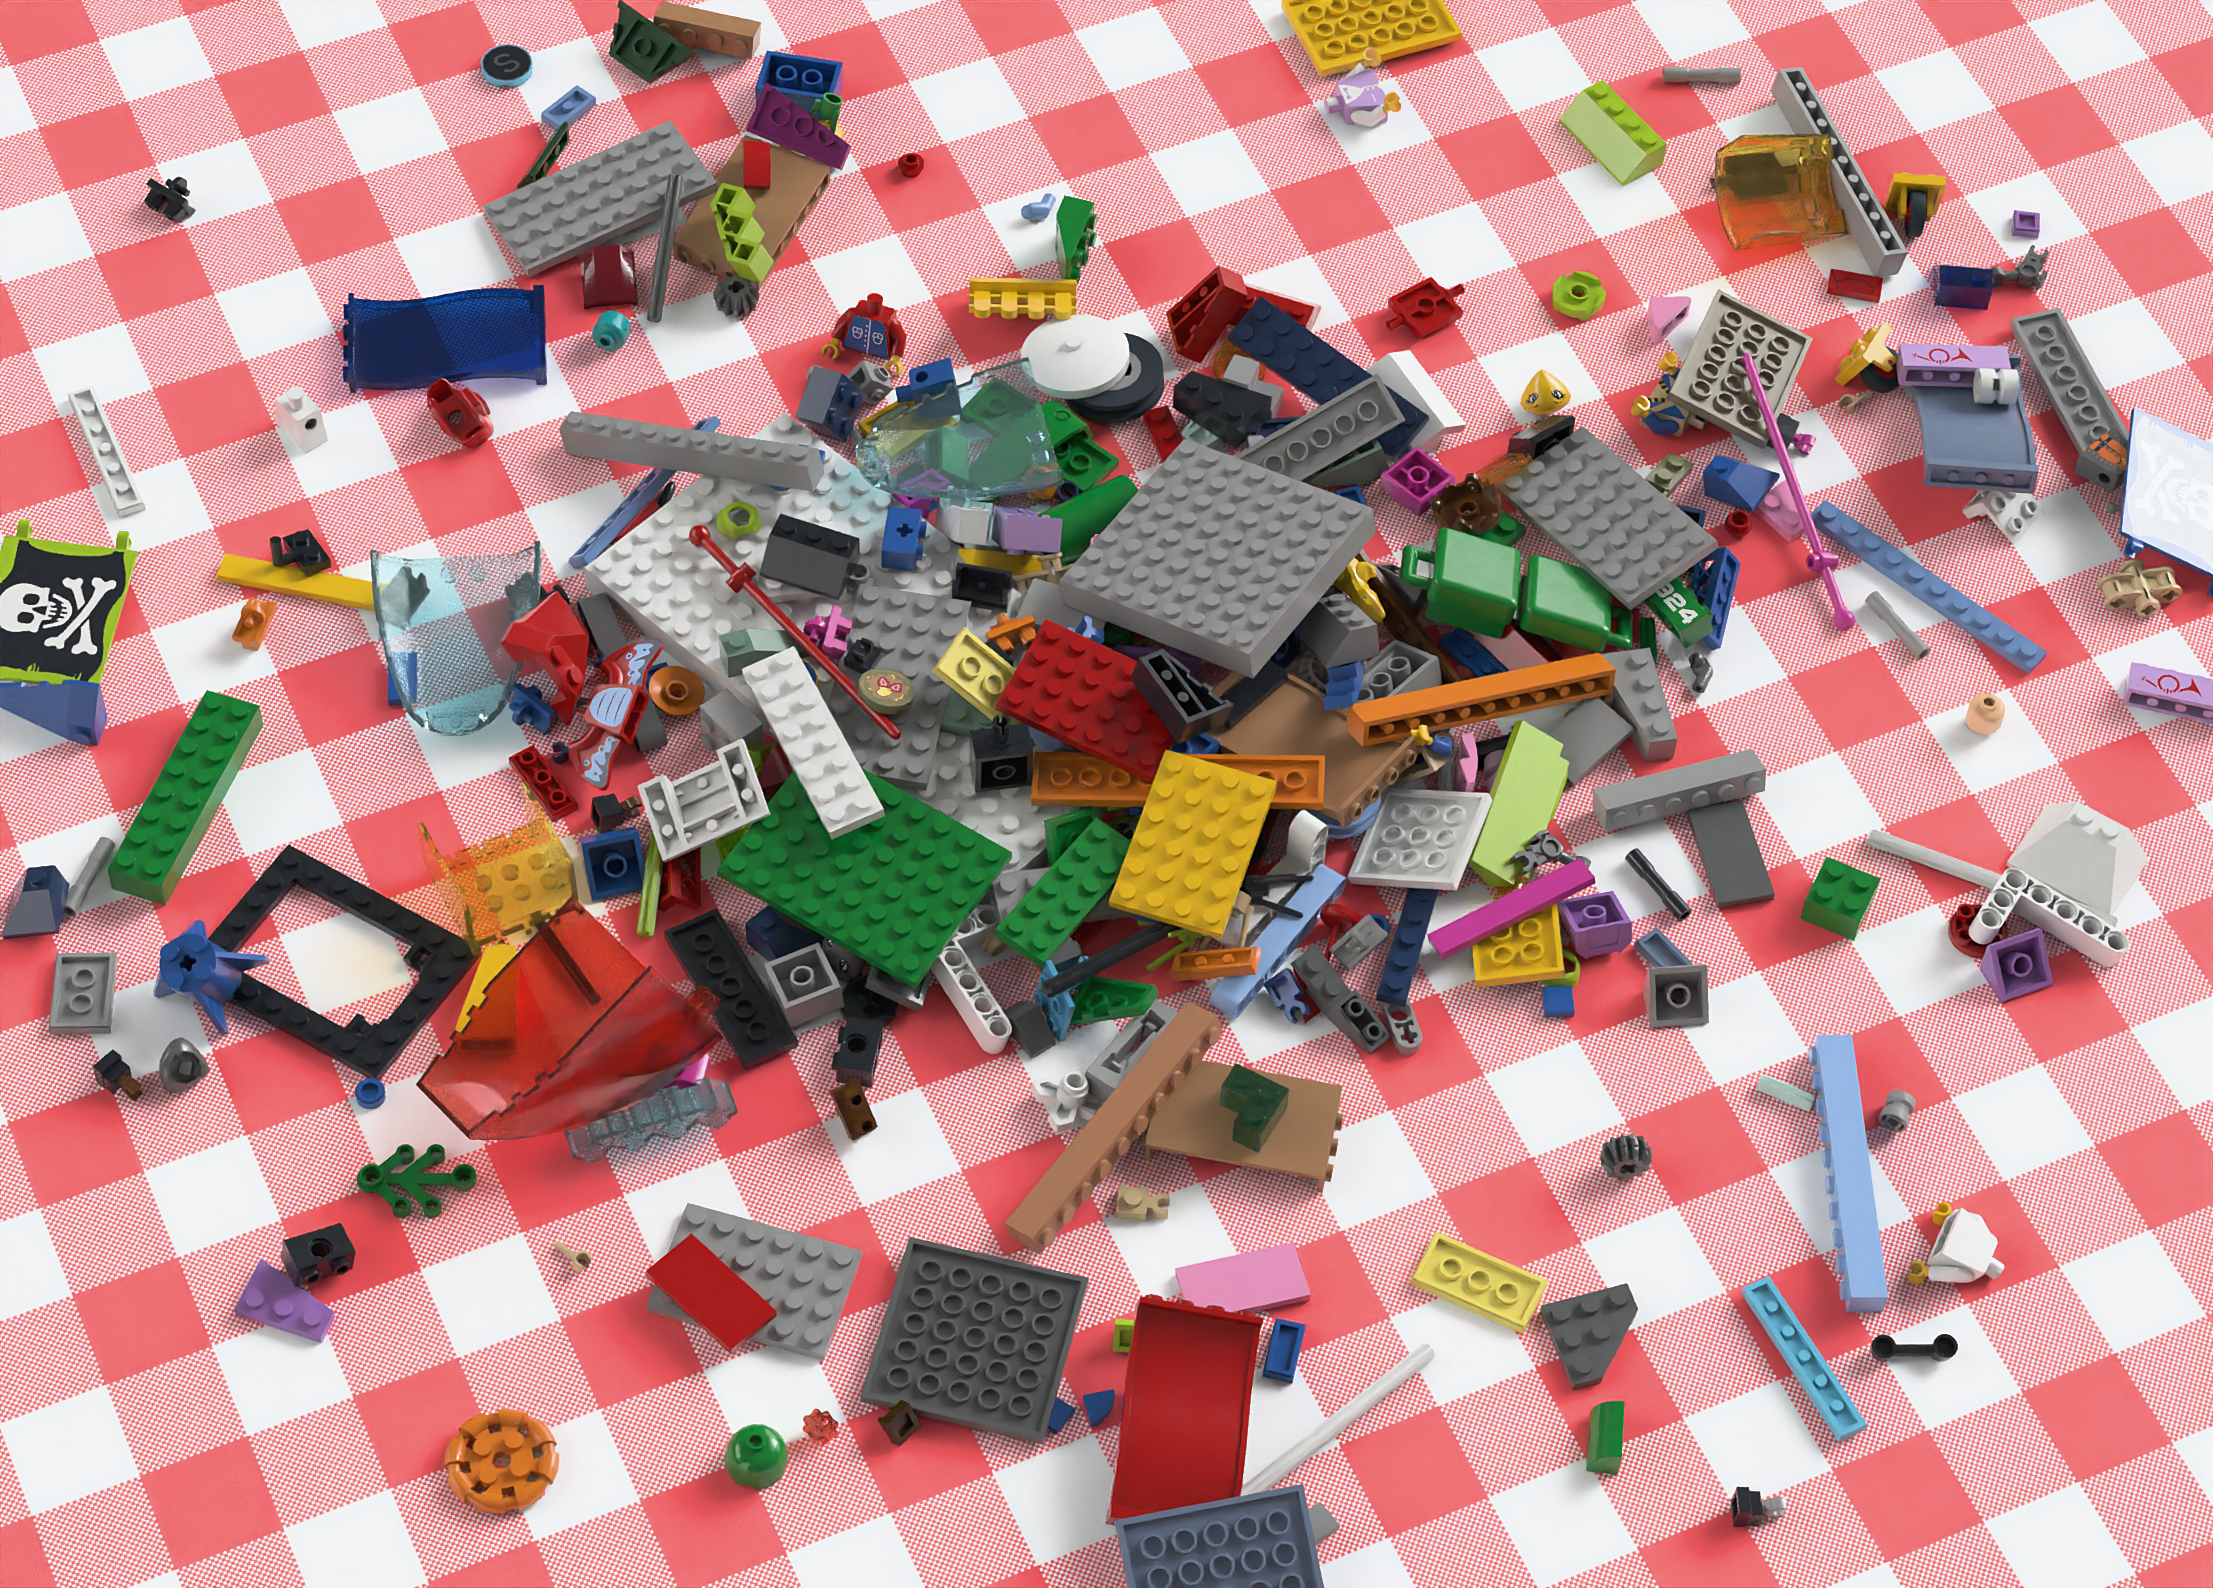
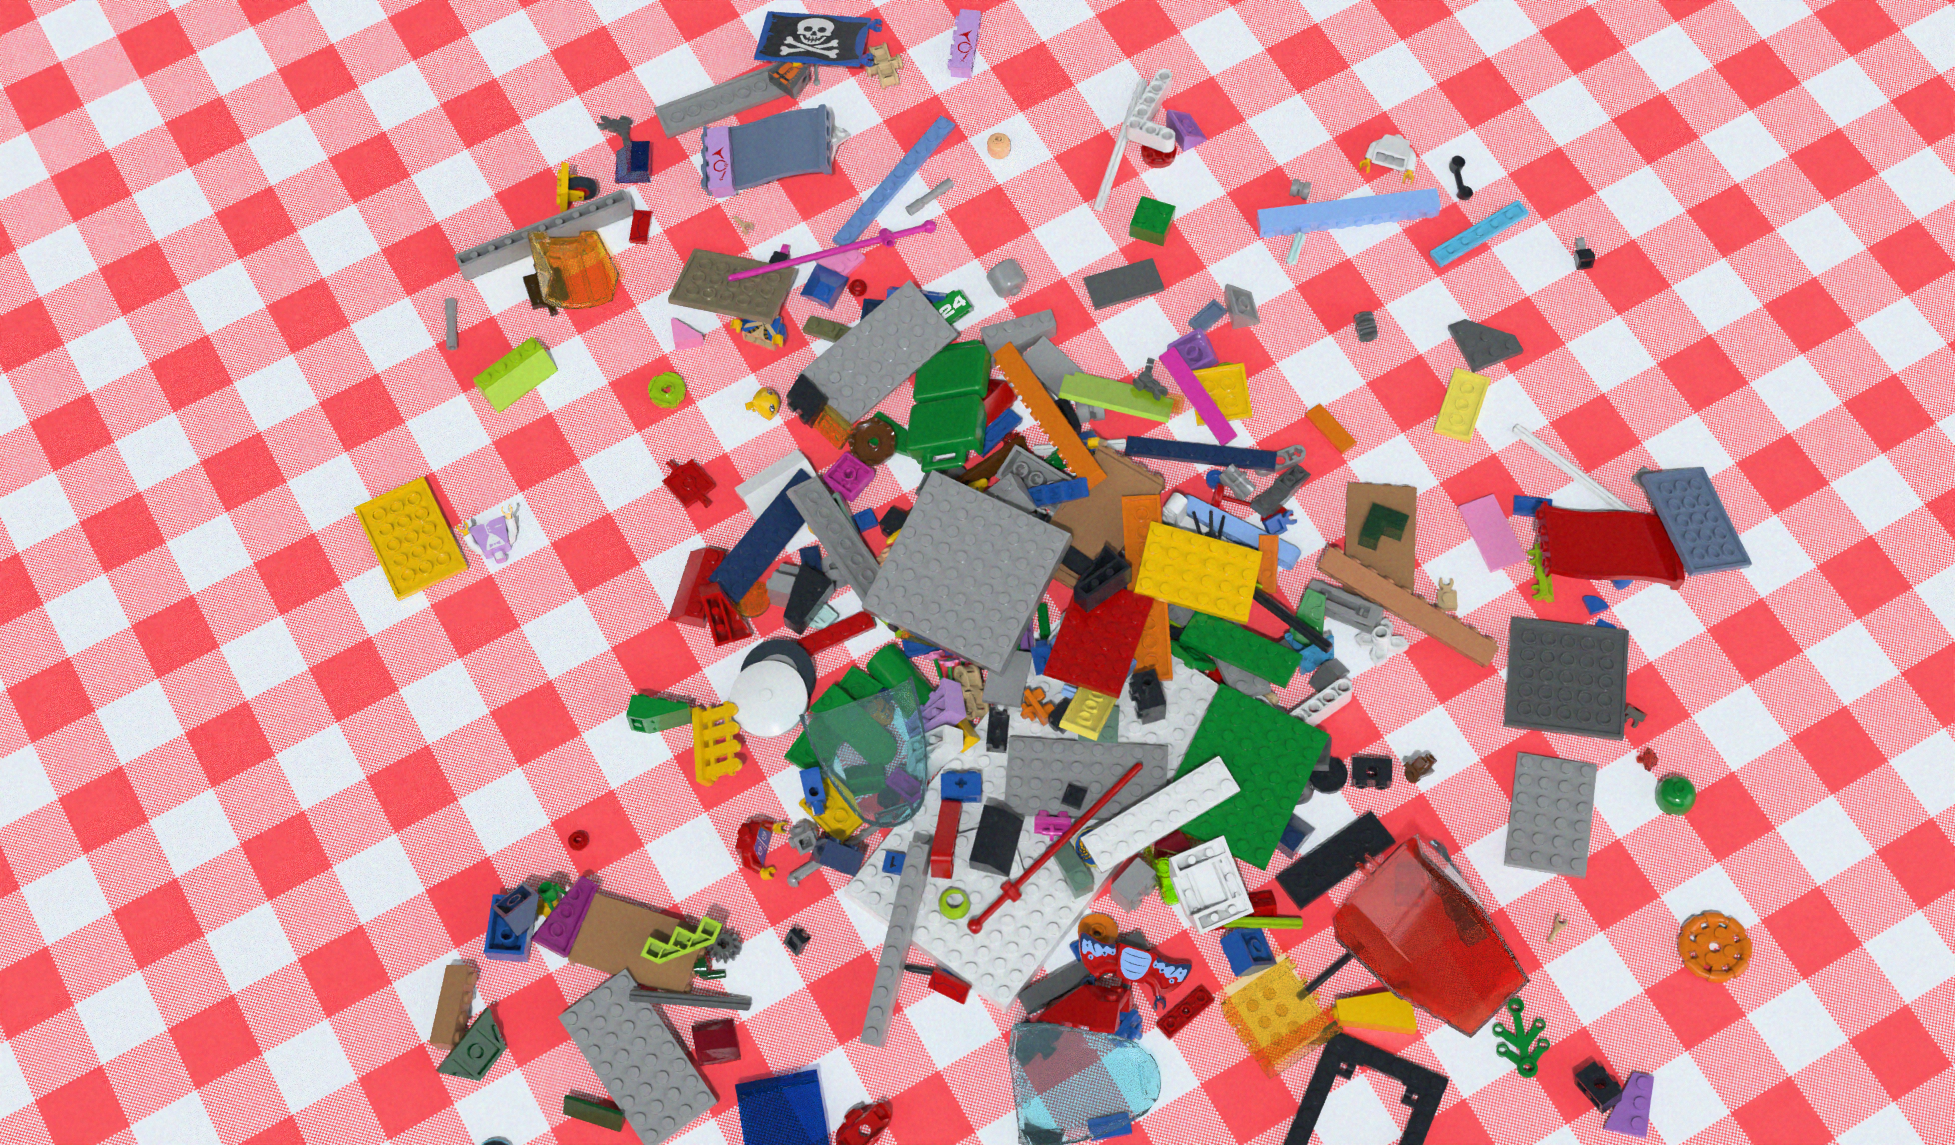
camera: 90 degrees left, 10 degrees up
blue tile [355,1078,386,1109] -> none
medium blue plate [541,85,596,130] -> none
medium blue tile [568,416,721,568] -> none
black piece [590,793,642,834] -> none
teal head [592,311,631,351] -> none
red tile [646,1233,777,1355] -> none
red slope [742,141,771,190] -> none
light grey brick [763,942,845,1028] -> none
tile [857,668,915,714] -> none
medium blue arm [1021,193,1056,220] -> none
white plate [1348,788,1492,891] -> none
bright pink slope [1454,733,1478,792] -> none
blue tile [1541,986,1575,1018] -> none
green brick [1586,1401,1625,1475] -> none
light grey brick [1592,749,1766,832] -> none
black piece [1625,848,1692,921] -> none
green axle [1639,617,1657,665] -> none
dark grey arm [1688,652,1713,693] -> none
yellow plate [1834,321,1899,393] -> none
white wheel [1973,368,2019,405] -> none
white slope [2006,801,2149,915] -> none
medium lavender tile [2012,210,2040,238] -> none
none -> dark blue slope [492,882,539,936]
none -> dark green plate [694,957,726,980]
none -> black tile [783,927,811,956]
none -> red beam [930,799,962,879]
none -> light grey head [986,258,1027,298]
none -> orange tile [1305,403,1357,455]

